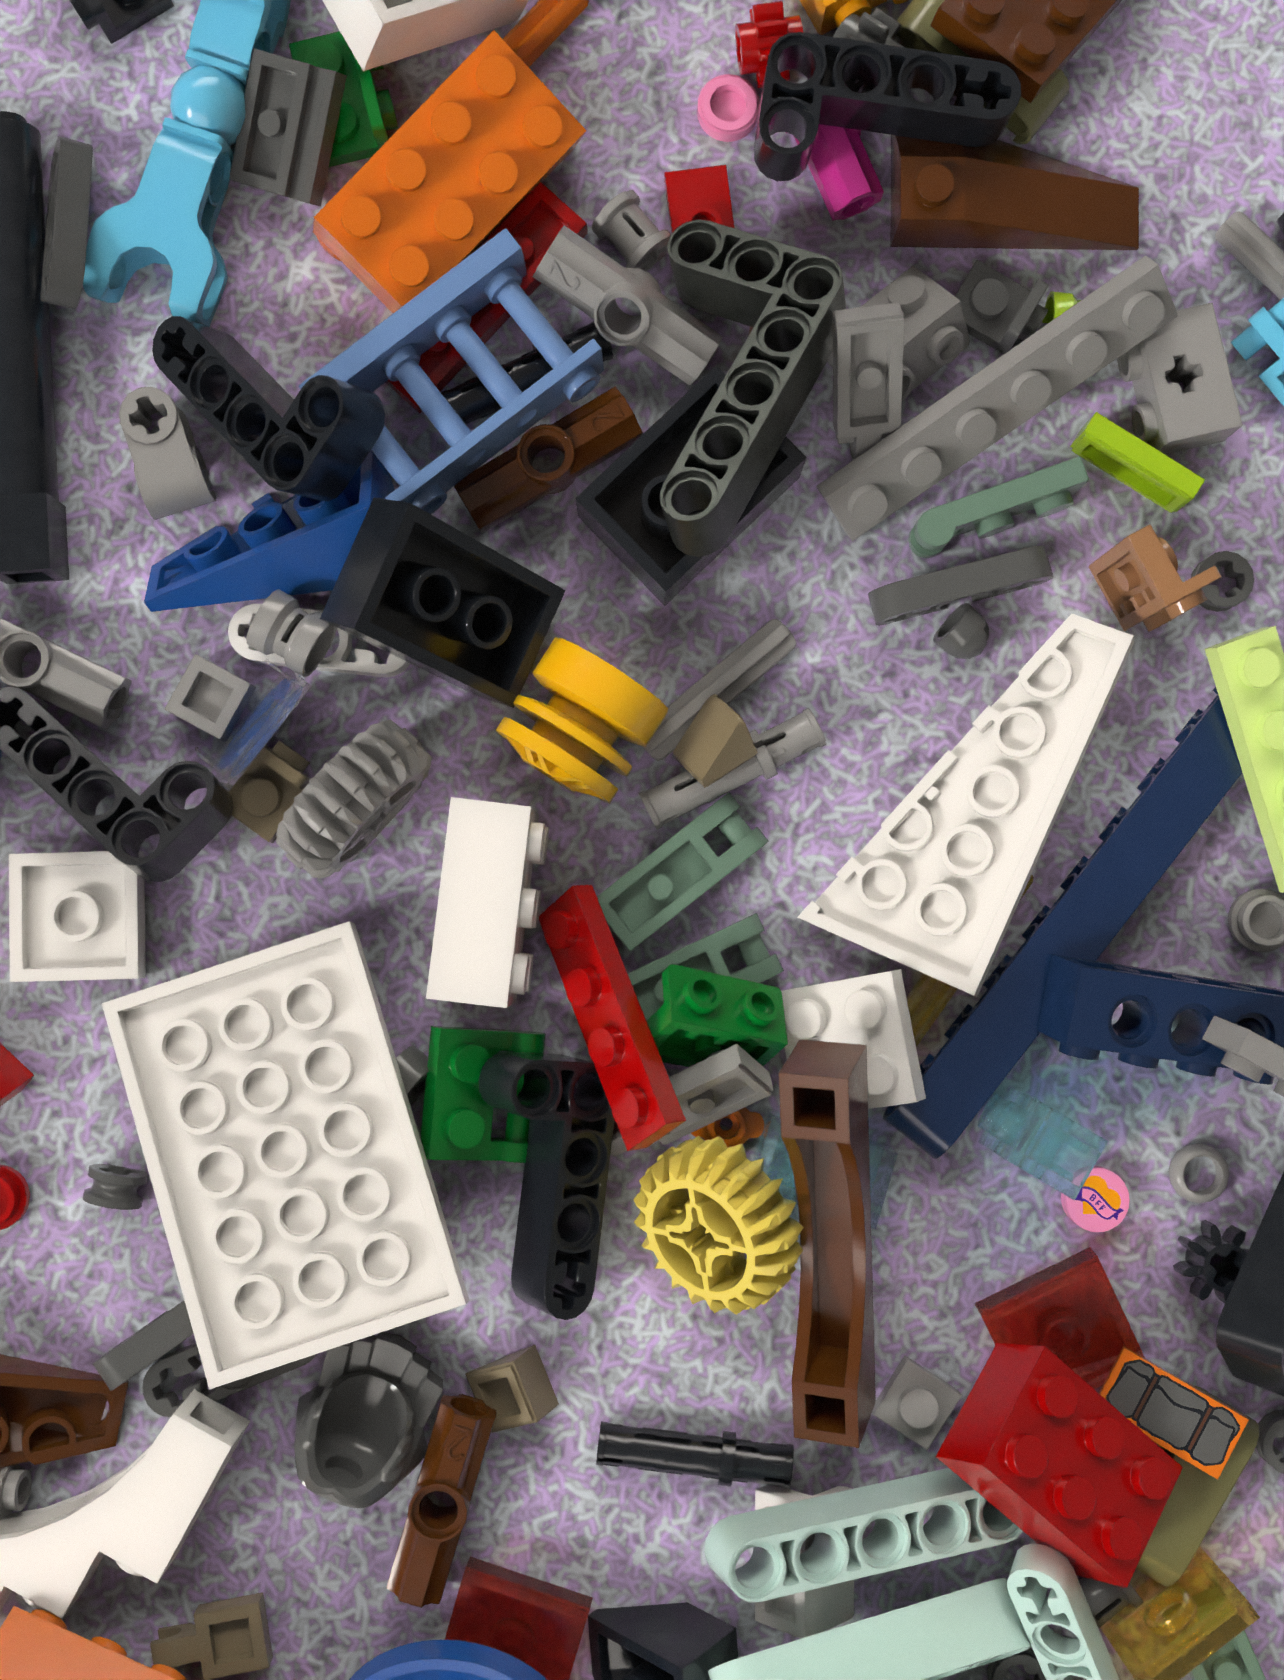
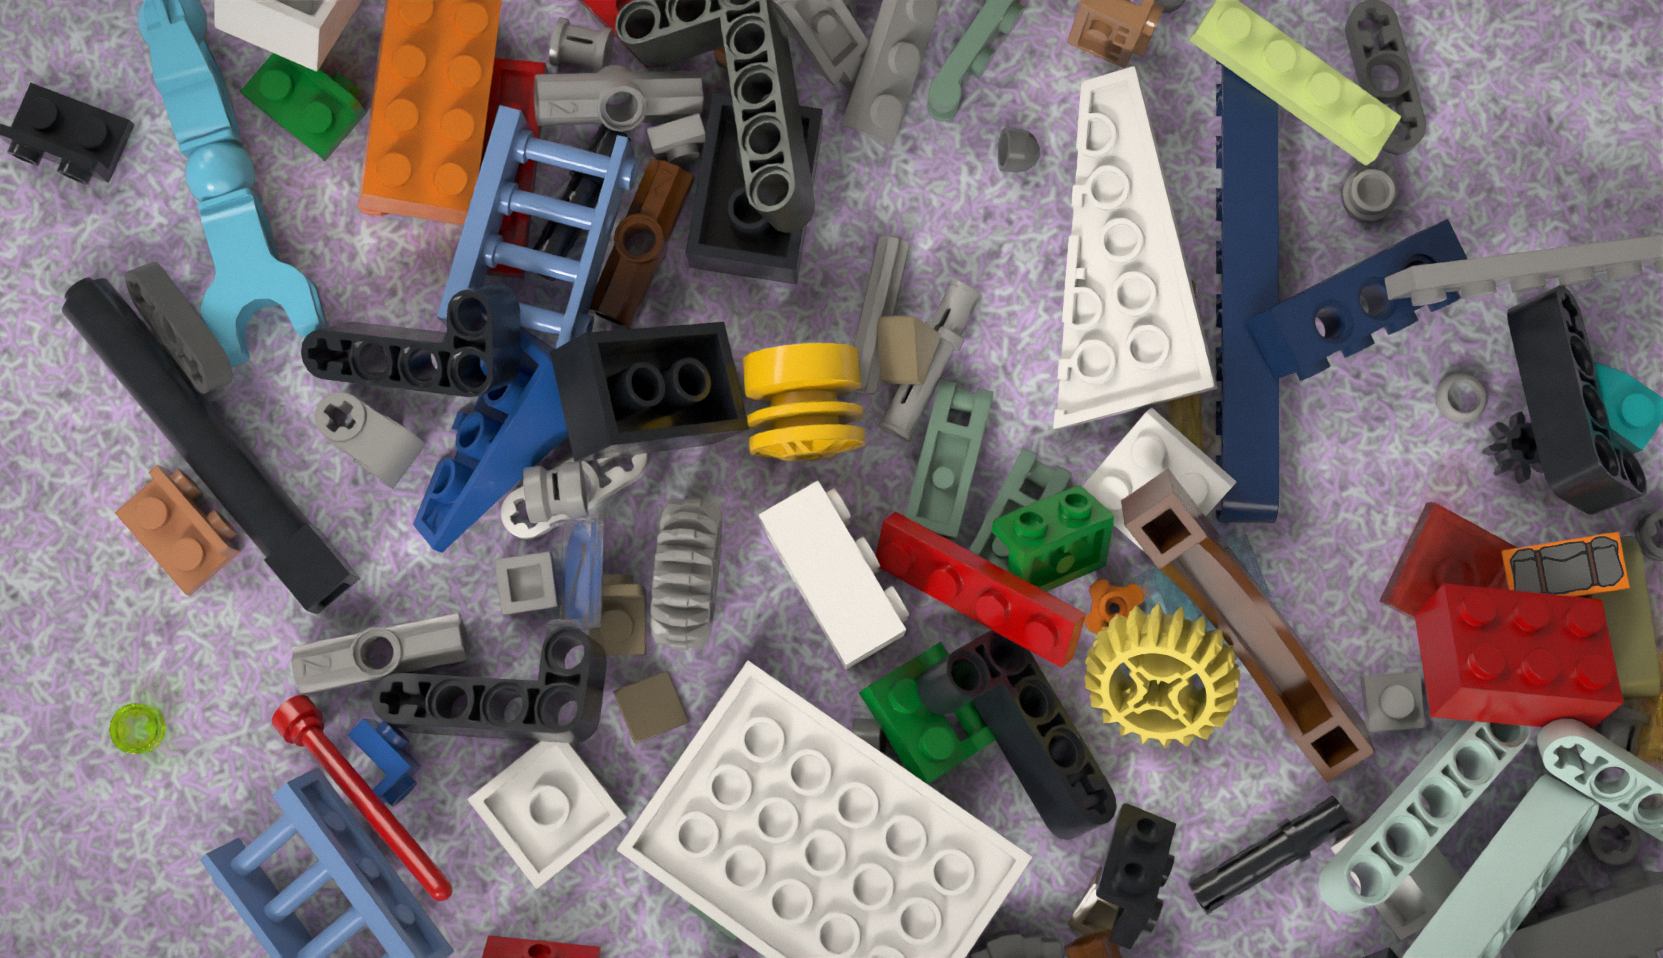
camera: 35 degrees left, 5 degrees down
dark grey plate [229,48,347,206] -> none
light grey hinge [610,1044,774,1156] -> none
dark grey beam [868,546,1054,626] -> none
clear light blue brick [978,1087,1108,1200] -> none
bright pink tile [1061,1165,1130,1232] -> none
none -> dark tan slope [613,671,689,744]
none -> light grey plate [647,113,706,166]
none -> black bracket [1095,803,1176,950]

